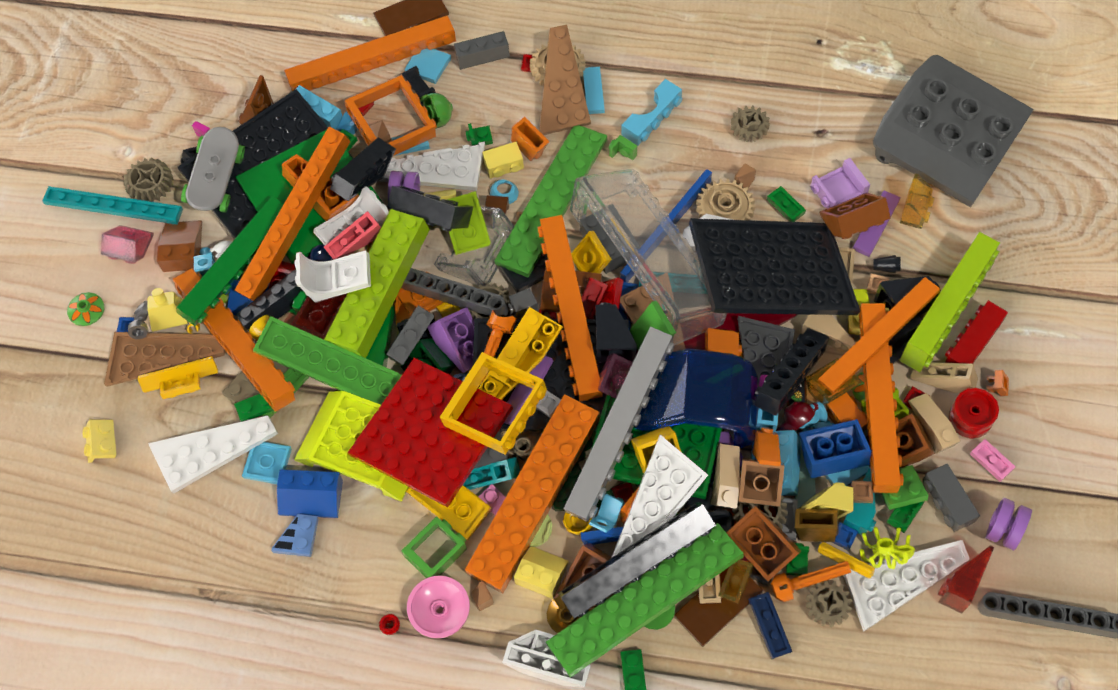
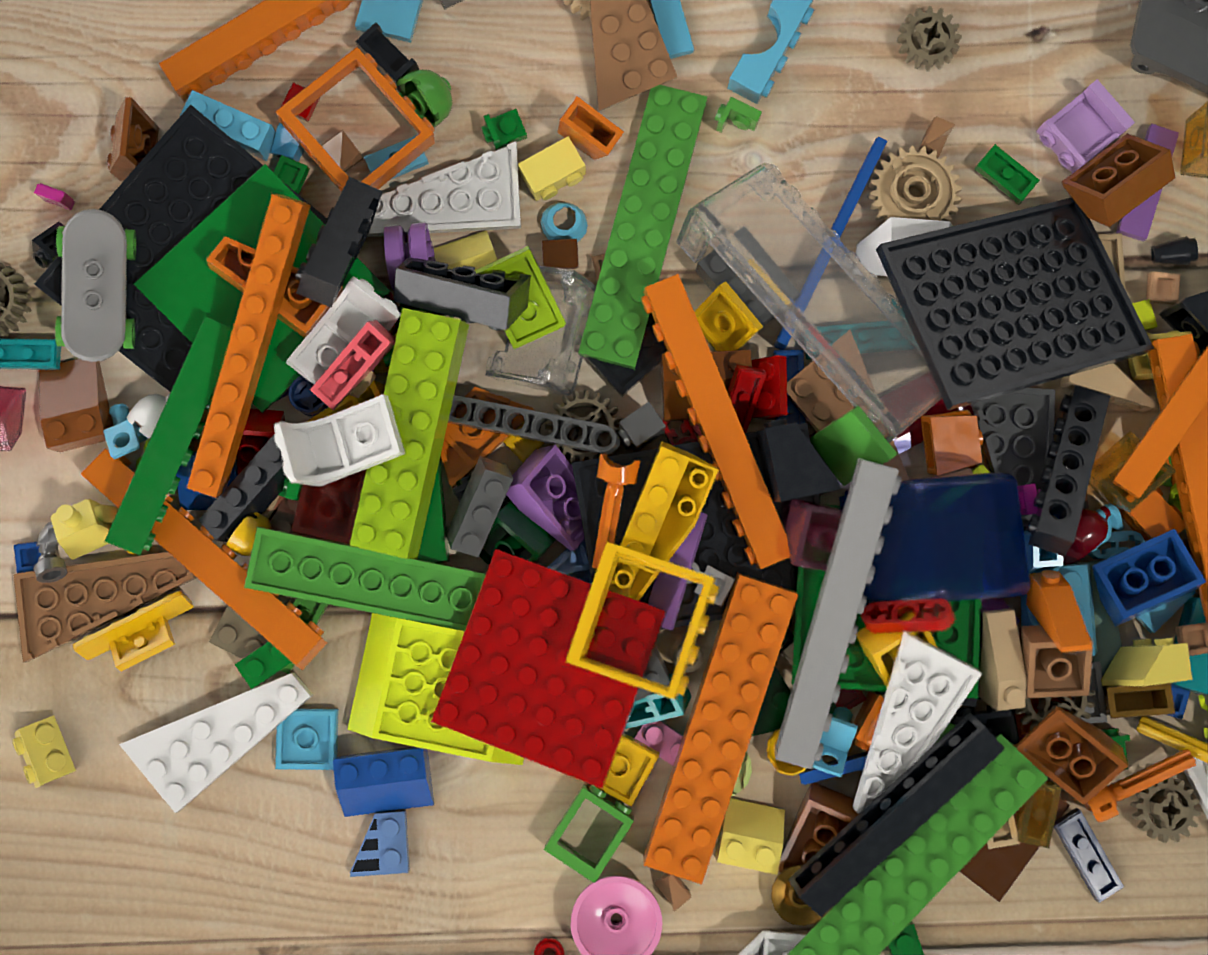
camera: 15 degrees left, 20 degrees up
none -> red beam [861,599,955,634]

